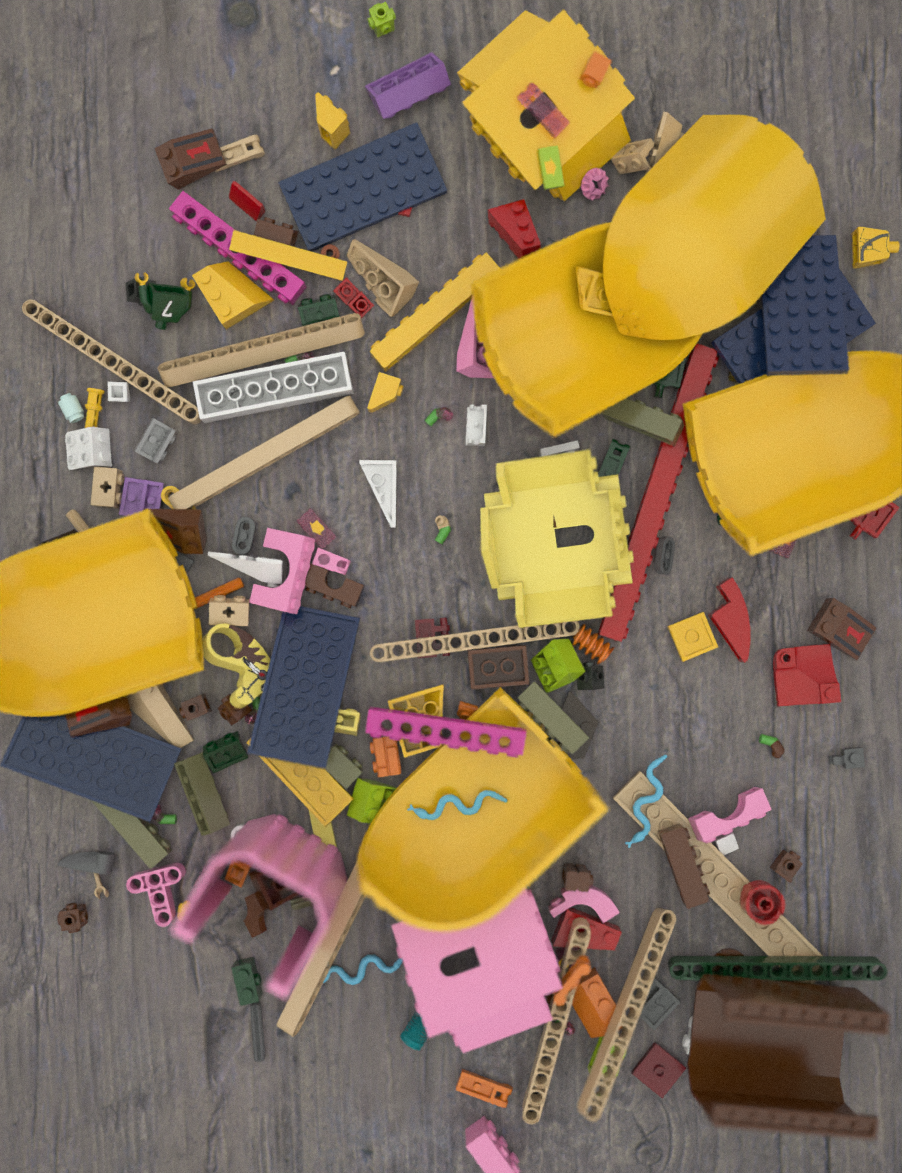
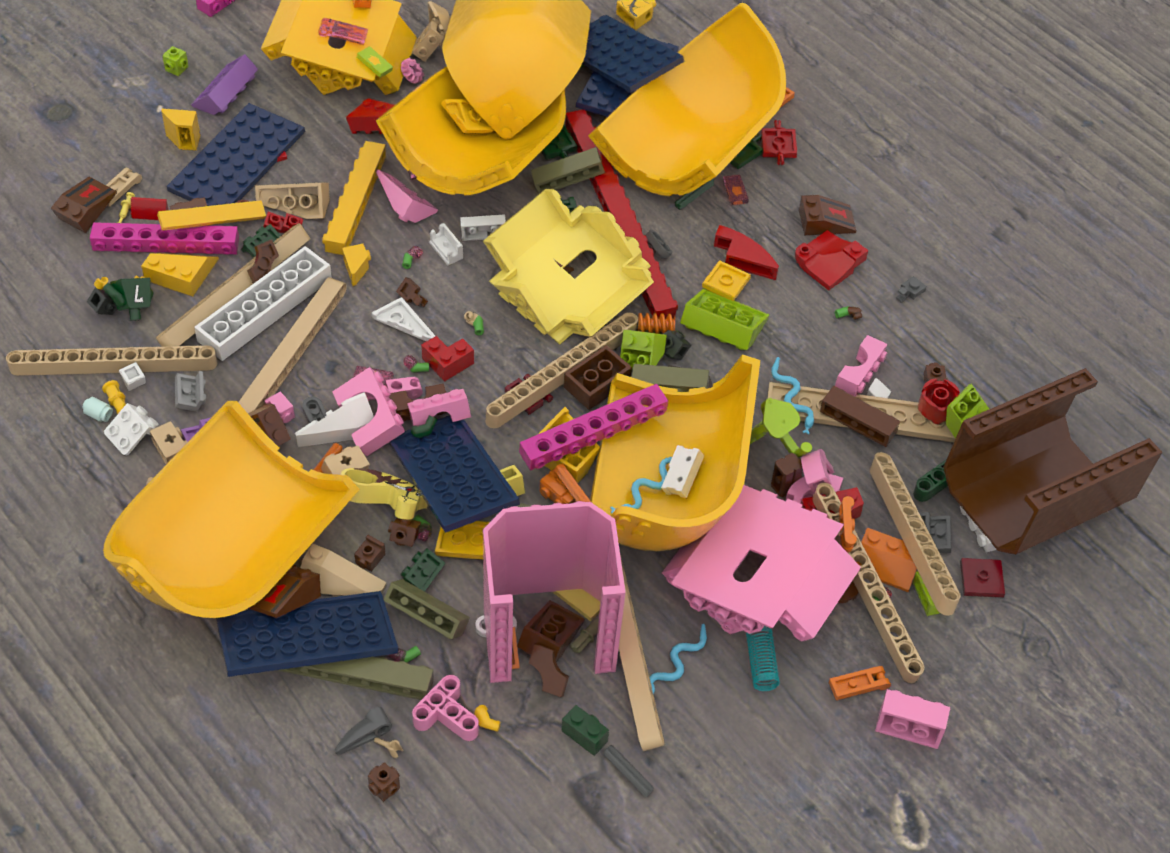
camera: 40 degrees left, 35 degrees down
none -> light yellow piece [118,192,135,223]
none -> reddish brown tile [247,239,279,284]
none -> bright pink brick [264,391,295,423]
none -> reddish brown plate [396,277,428,307]
none -> arm [403,355,429,373]
none -> bright pink arch [407,389,471,426]
none -> dark green arm [411,415,438,438]
none -> red brick [421,336,474,382]
none -> white piece [460,215,505,241]
none -> orange axle [554,464,592,503]
none -> white piece [661,445,704,498]
none -> lime slope [680,289,769,350]
none -> lime plate [750,398,812,458]
none -> bright pink arch [801,449,834,492]
none -> lime slope [946,383,989,439]

